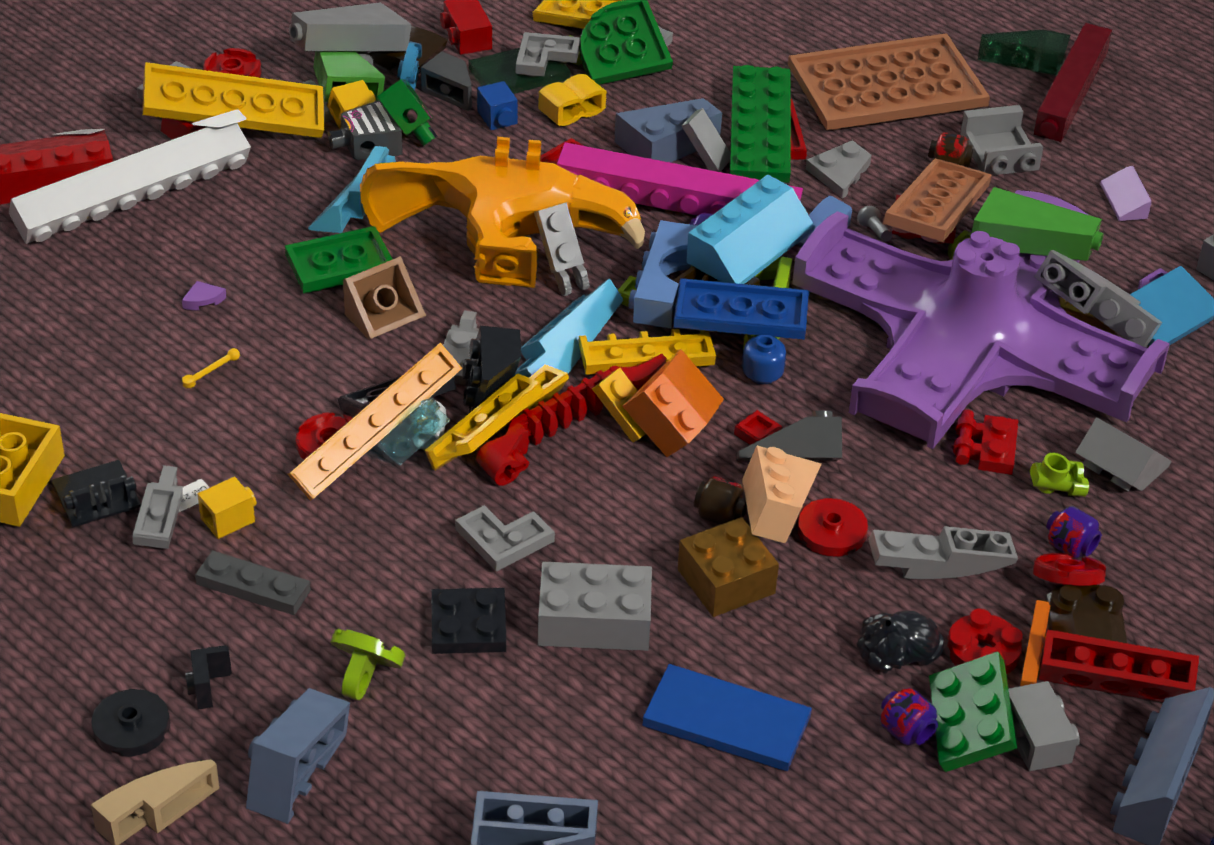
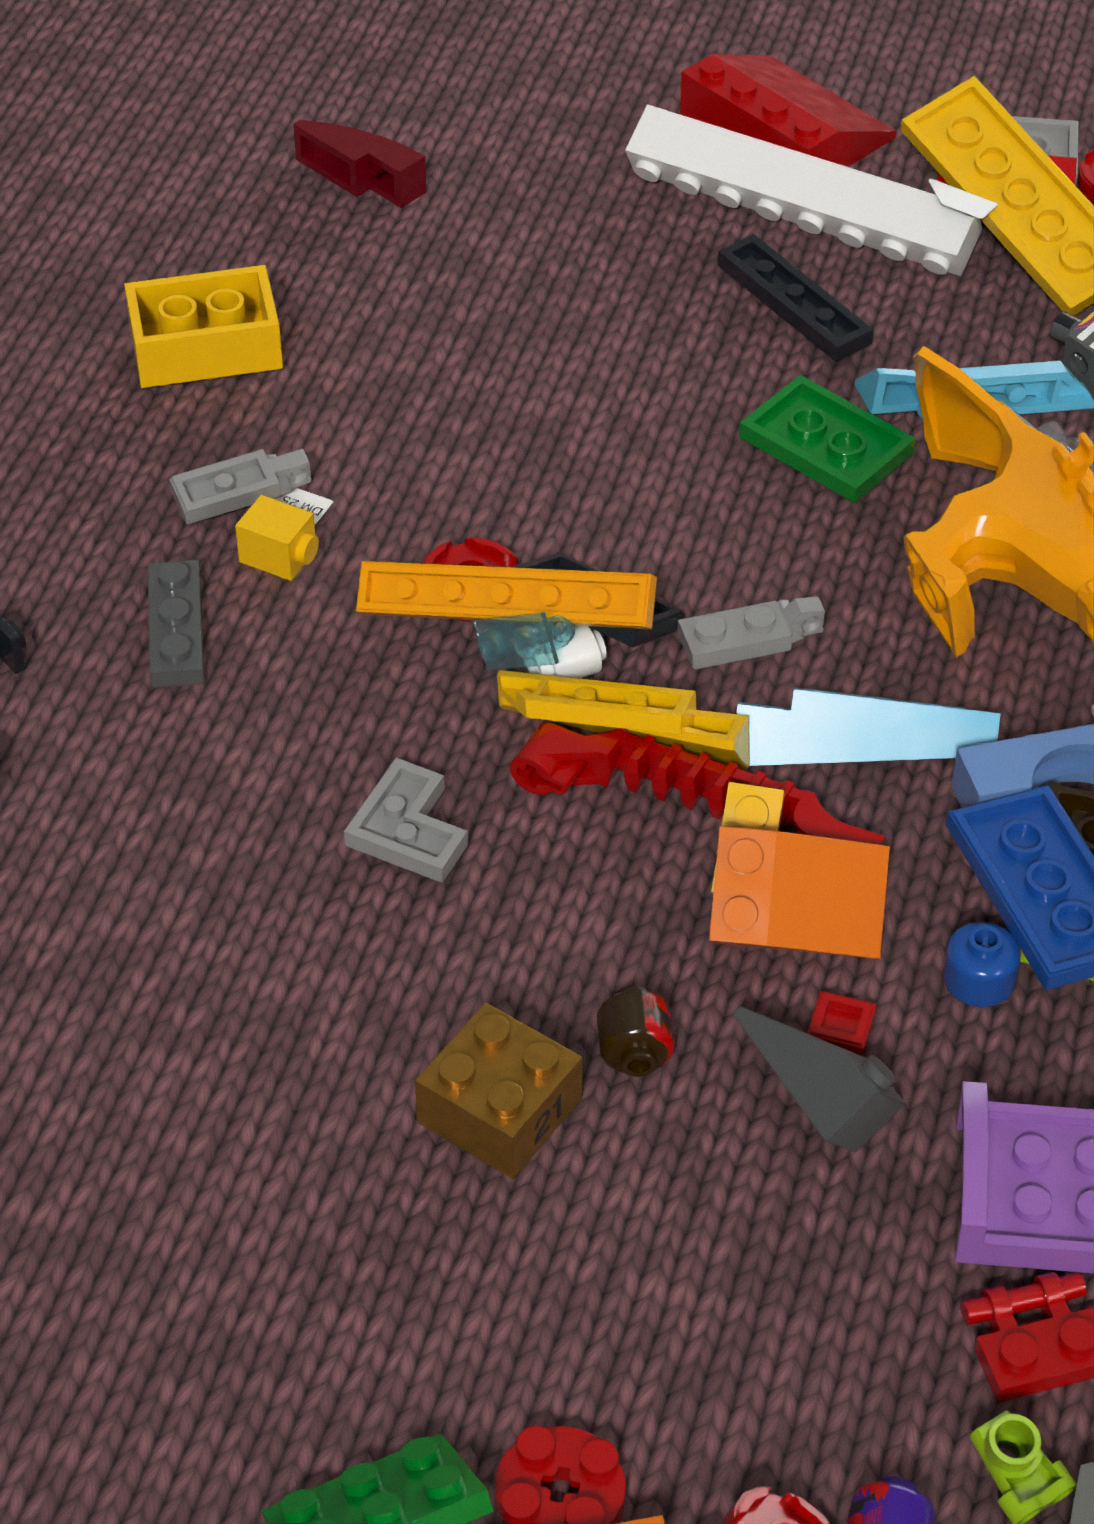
camera: 65 degrees right, 5 degrees up
white sticker [52,129,105,135] -> none
black hinge [52,460,141,527] -> none
medium lavender tile [182,281,226,310] -> none
yellow hinge [182,348,240,388] -> none
lime tile [330,628,406,700] -> none
medium nougat slope [343,256,426,340] -> none
black plate [431,588,507,654] -> none
black slope [462,326,521,413] -> none
light grey hinge [534,202,590,296] -> none
light grey brick [538,562,652,651] -> none
yellow hinge [578,329,716,375] -> none
blue tile [642,664,812,772] -> none
light nougat wedge [742,445,821,544] -> none
red plate [798,498,868,557] -> none
black hair [856,610,944,674] -> none
light grey slope [868,526,1018,579] -> none
dark purple head [880,688,938,746] -> none
none -> black plate [717,234,874,362]

